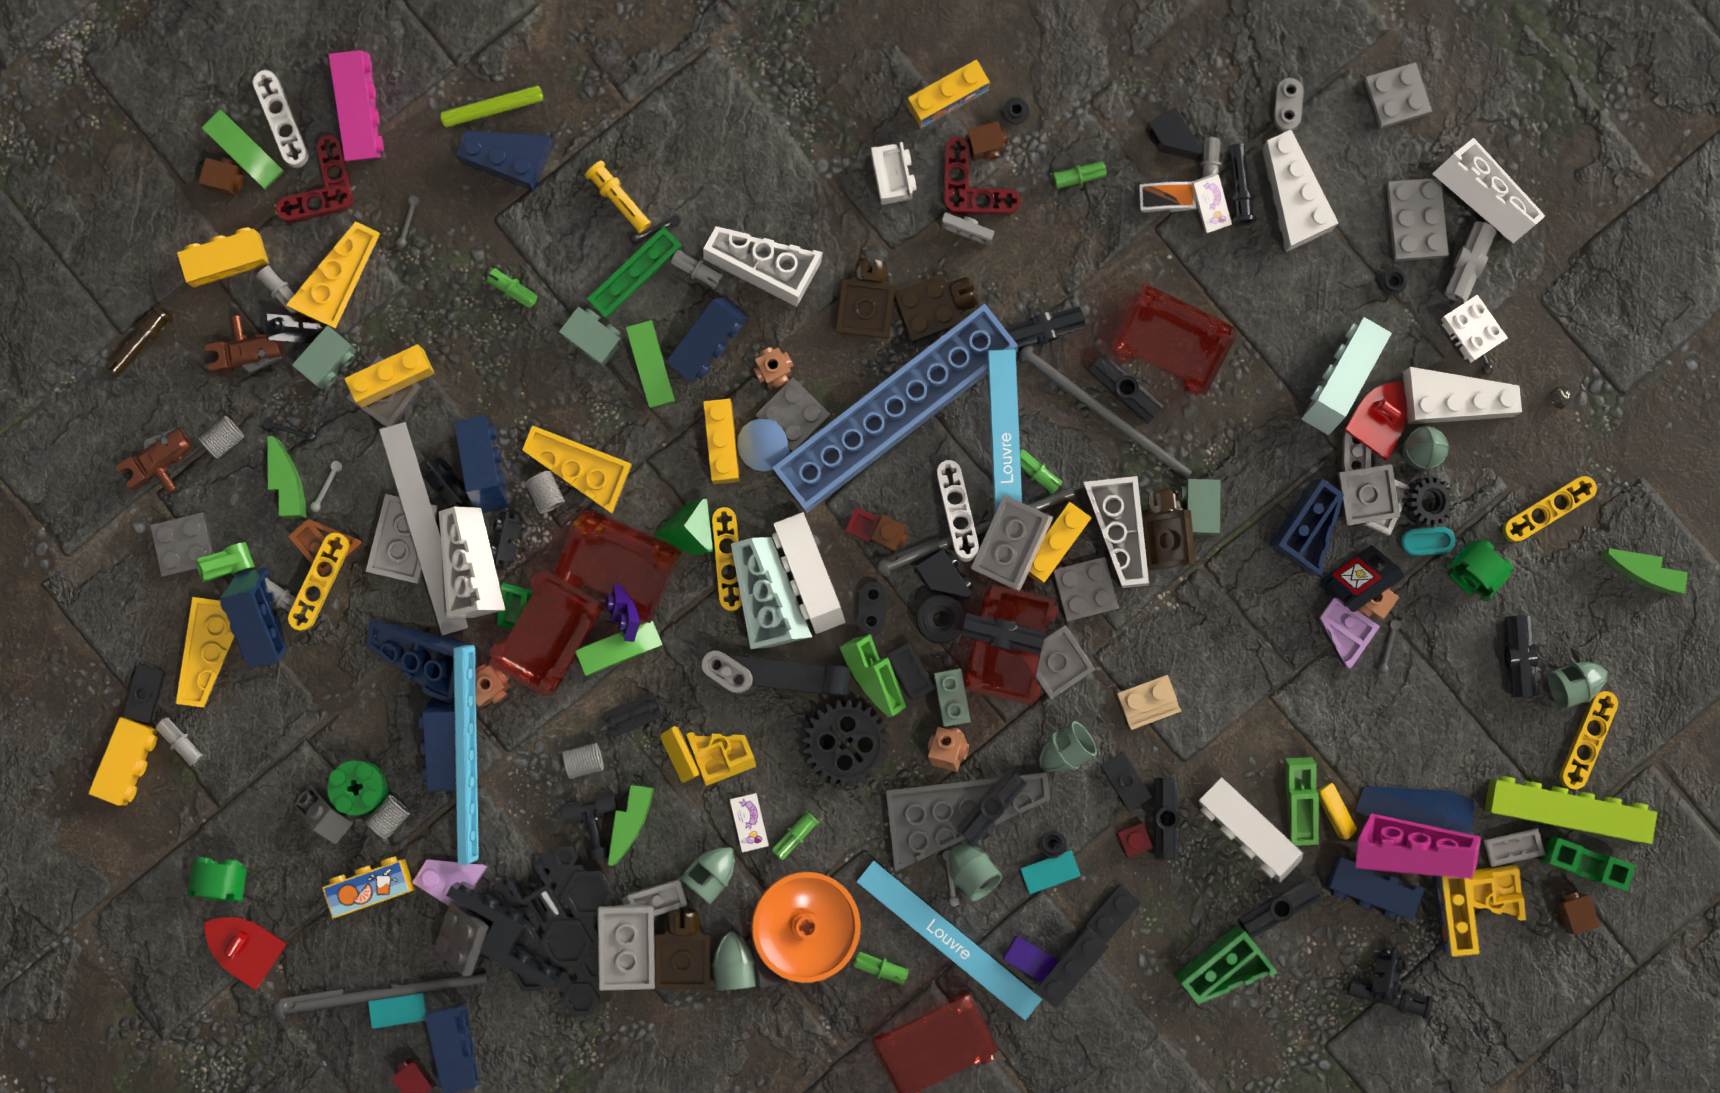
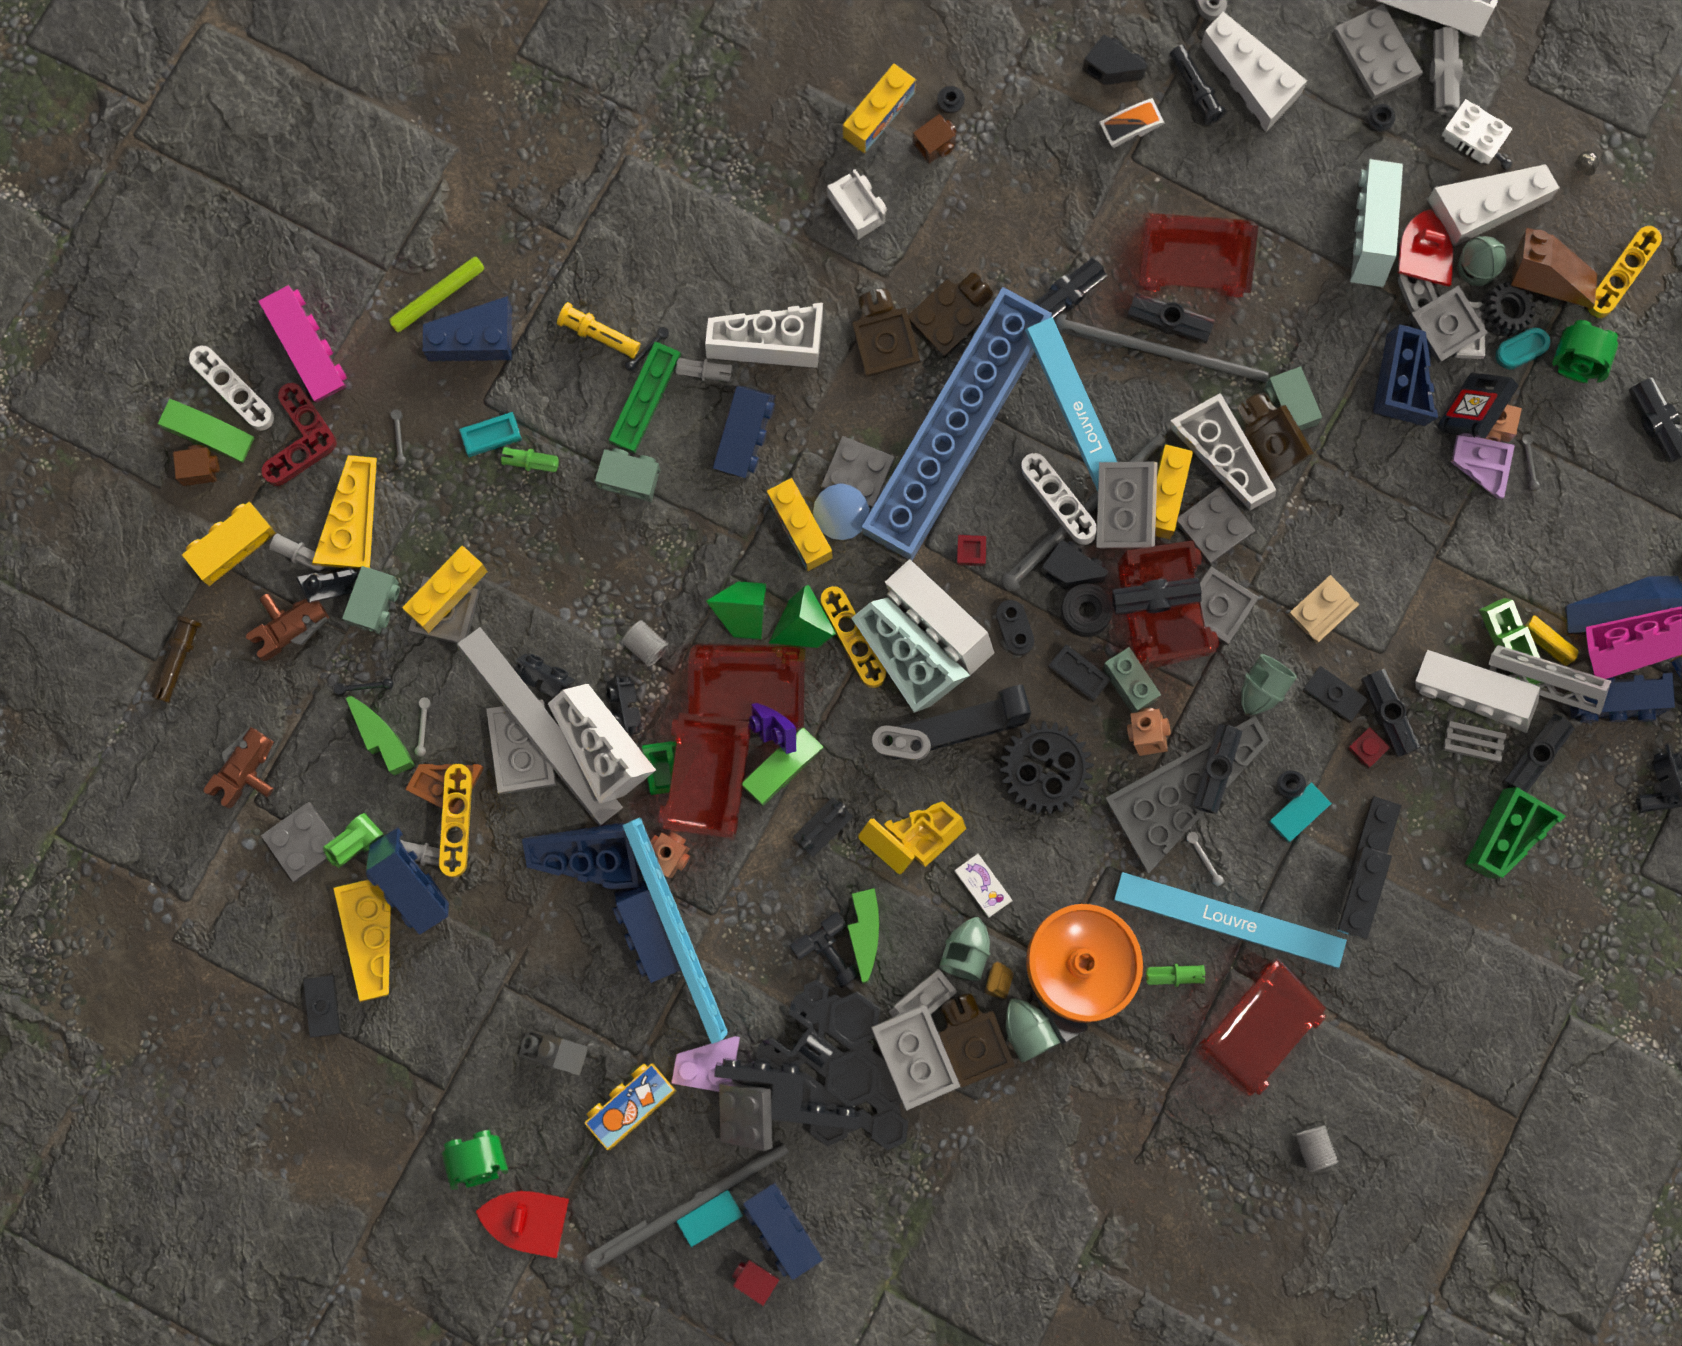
camera: 20 degrees left, 5 degrees down
yellow brick [89,717,158,805] -> none
light grey axle [156,717,203,766] -> none
light grey piece [199,416,244,459] -> none
green brick [328,761,389,815] -> none
light grey piece [365,795,410,839] -> none
dark blue wedge [454,415,509,514] -> none
yellow wing [522,426,632,514] -> none
light grey piece [563,743,604,779] -> none
bright green slope [626,320,675,408] -> none
nougat brick [753,347,794,388] -> none
bright green axle [772,811,820,860] -> none
bright green slope [840,635,906,717] -> none
reddish brown brick [871,515,909,553] -> none
light grey plate [941,212,995,246] -> none
dark red beam [944,136,1021,215] -> none
sand green helmet [949,844,1002,902] -> none
dark purple slope [1002,935,1058,983] -> none
bright green axle [1020,449,1063,495] -> none
bright green axle [1053,162,1106,190] -> none
white tile [1191,173,1232,233] -> none
light grey axle [1200,137,1222,178] -> none
none -> teal tile [459,412,522,457]
none -> green slope [706,582,766,640]
none -> pearl gold slope [984,962,1013,999]
none -> light grey tile [1443,721,1506,763]
none -> light grey fence [1489,645,1611,715]
none -> reddish brown slope [1511,228,1597,309]

